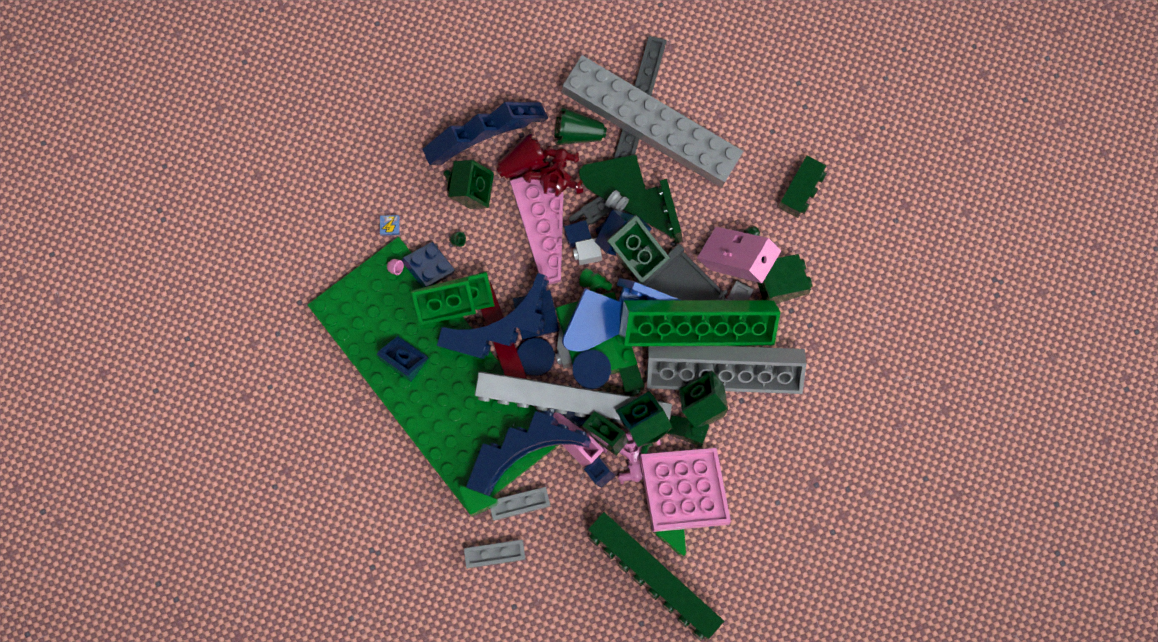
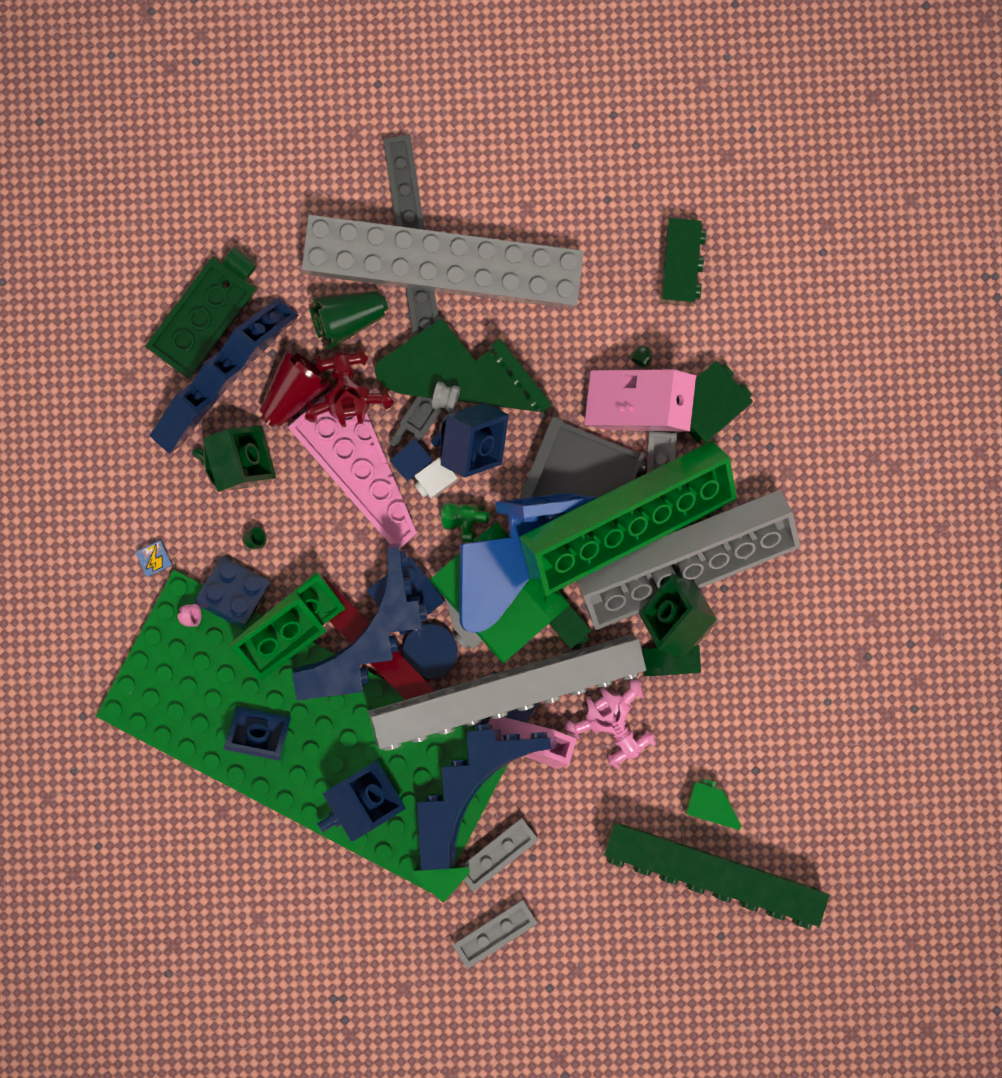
camera: 25 degrees left, 10 degrees up
dark blue tile [572,350,611,389] -> none
dark green slope [583,411,628,456] -> none
dark blue panel [584,457,616,488] -> none
dark green slope [607,215,670,284] -> none
dark green piece [616,391,672,454] -> none
bright pink plate [640,448,731,532] -> none
none -> dark green hinge [145,247,258,380]
none -> dark blue piece [317,761,406,842]

